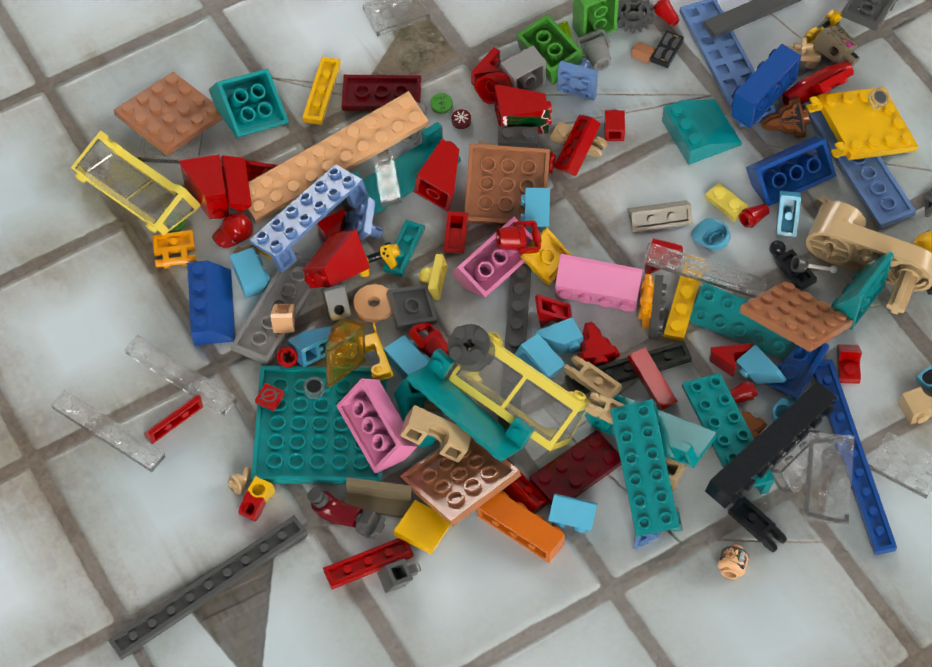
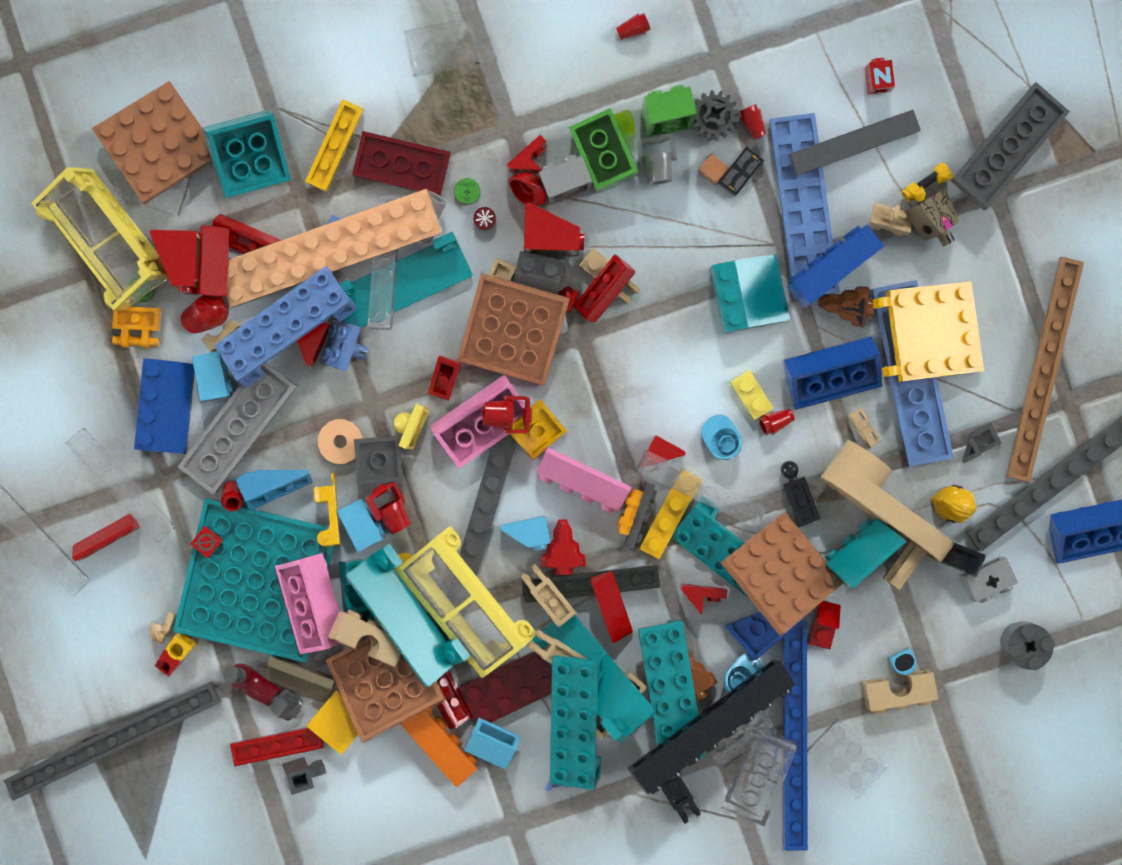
camera: 10 degrees right, 30 degrees up
light nougat slope [271,304,295,333] -> none
red slope [303,230,370,289] -> none
clear tile [303,377,325,399] -> none
torso [321,283,351,325] -> none
clear yellow slope [325,318,366,388] -> none
yellow piece [360,242,401,277] -> none
teal tile [383,220,425,277] -> none
red slope [414,139,460,212] -> none
dark grey brick [448,324,495,372] -> none
medium azure brick [514,334,566,380] -> none
medium azure brick [520,188,550,233] -> none
red slope [535,294,572,328] -> none
medium blue plate [557,59,598,101] -> none
red brick [604,109,625,141] -> none
panel [627,200,693,233] -> none
light nougat head [717,544,749,579] -> none
red cone [730,380,758,404] -> none
medium azure slope [736,345,787,384] -> none
medium azure slope [776,191,801,237] -> none
red plate [782,61,854,105] -> none
dark grey hinge [791,256,838,274] -> none
clear tile [868,88,889,109] -> none

